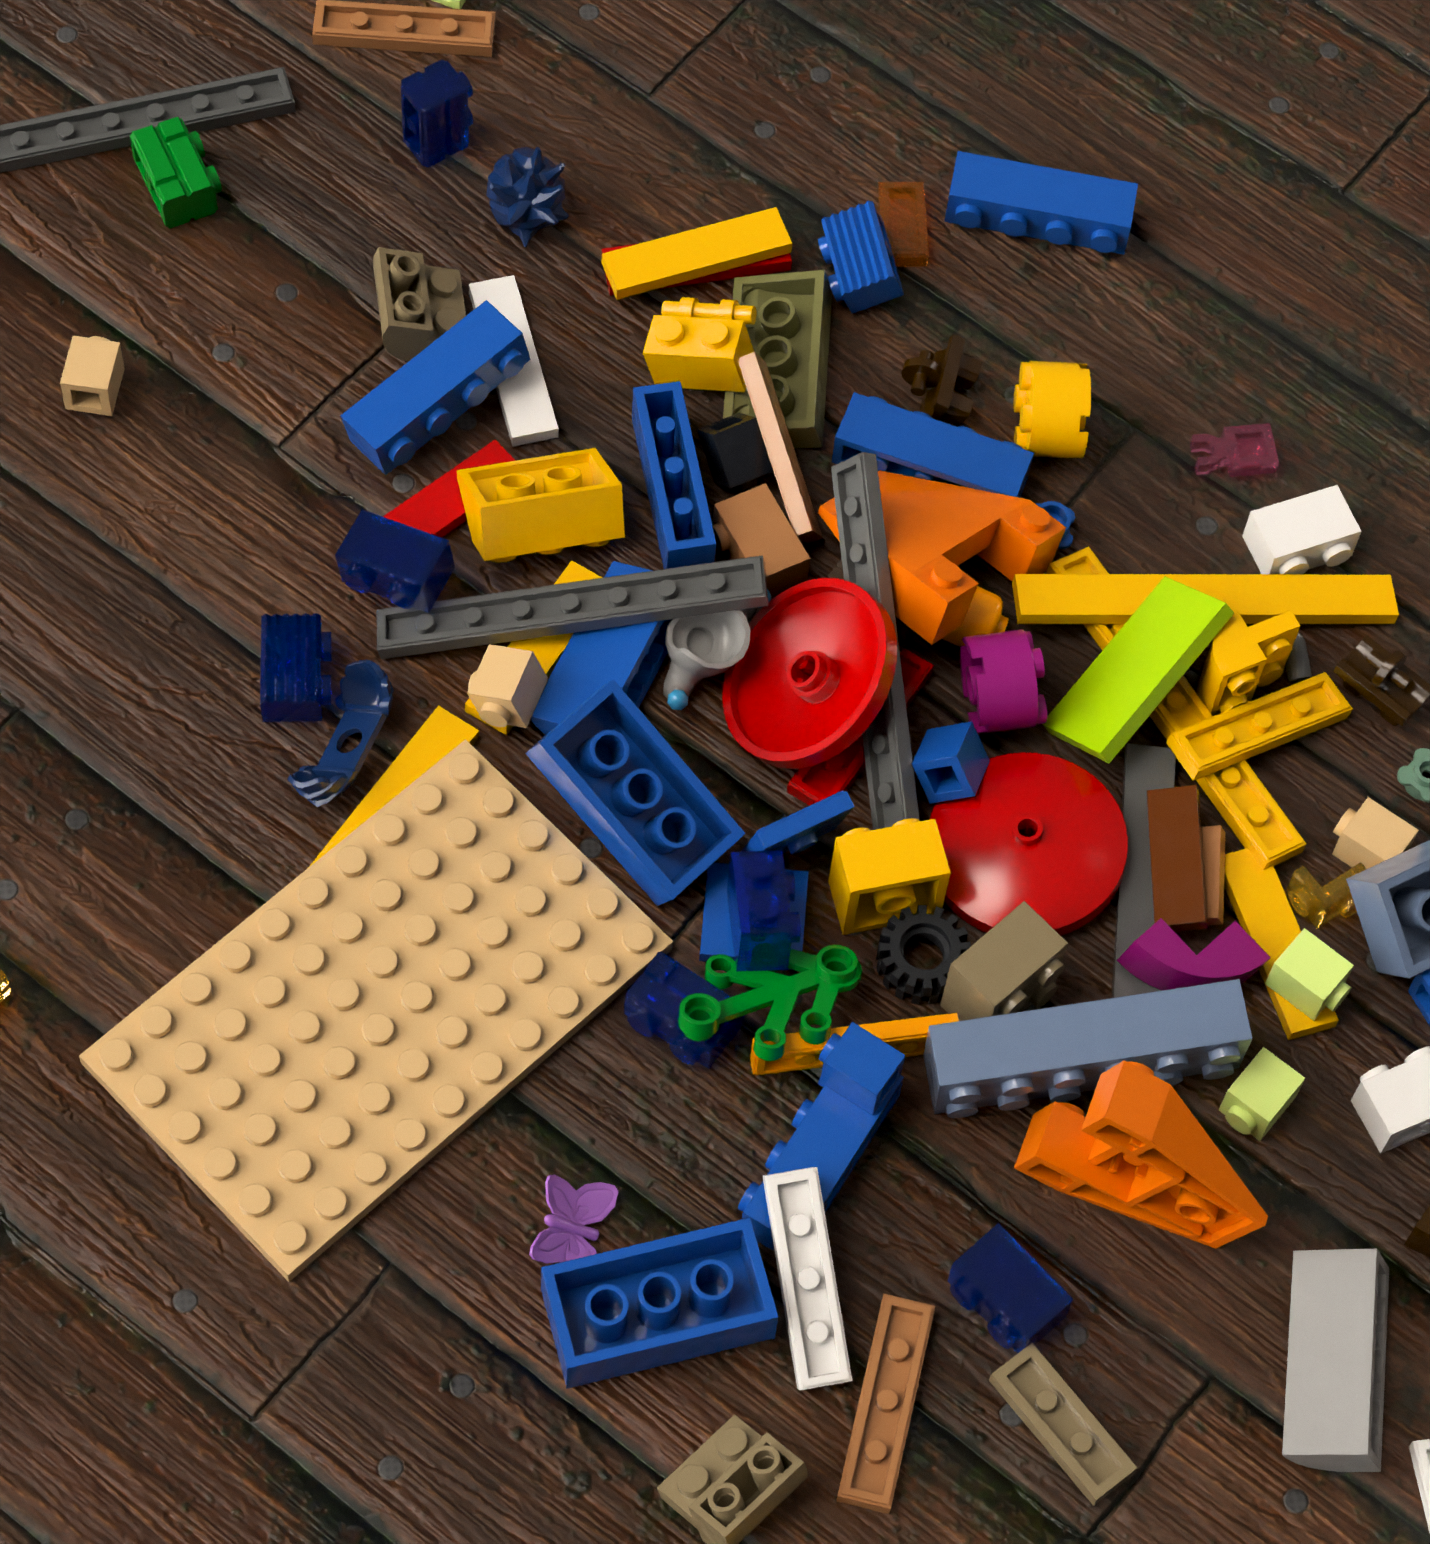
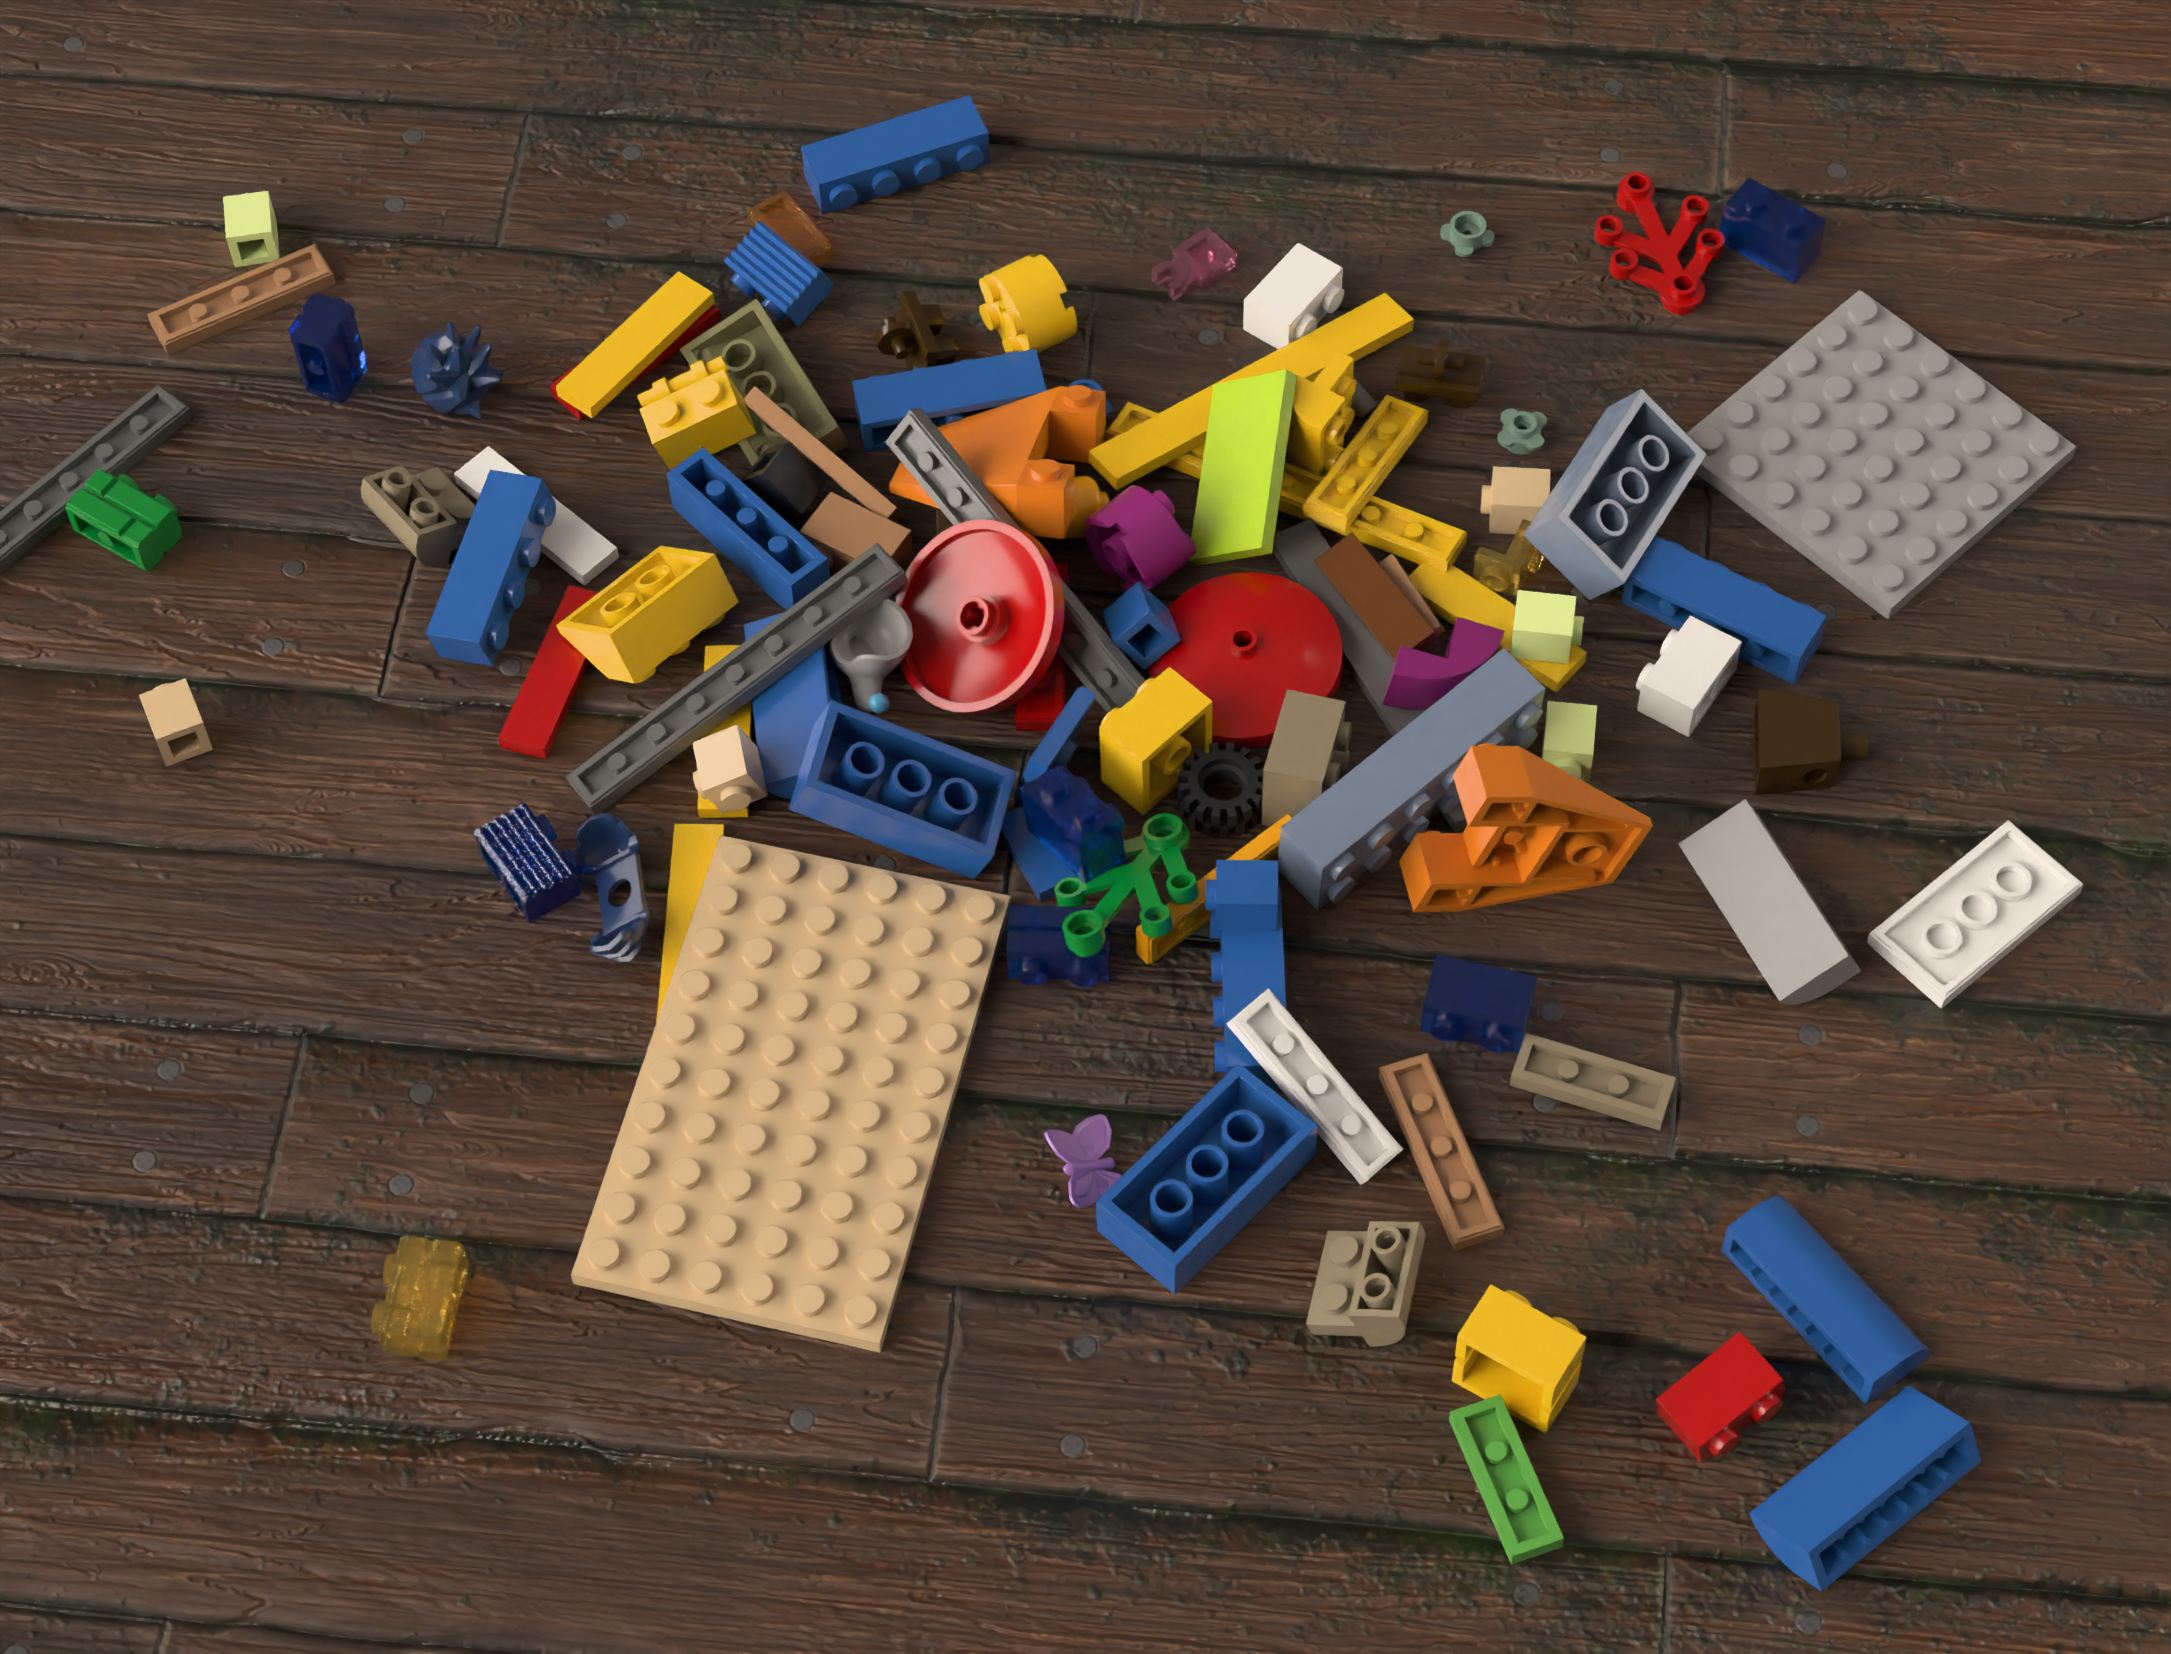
camera: 25 degrees left, 5 degrees down
clear blue brick [335,510,455,613] -> none

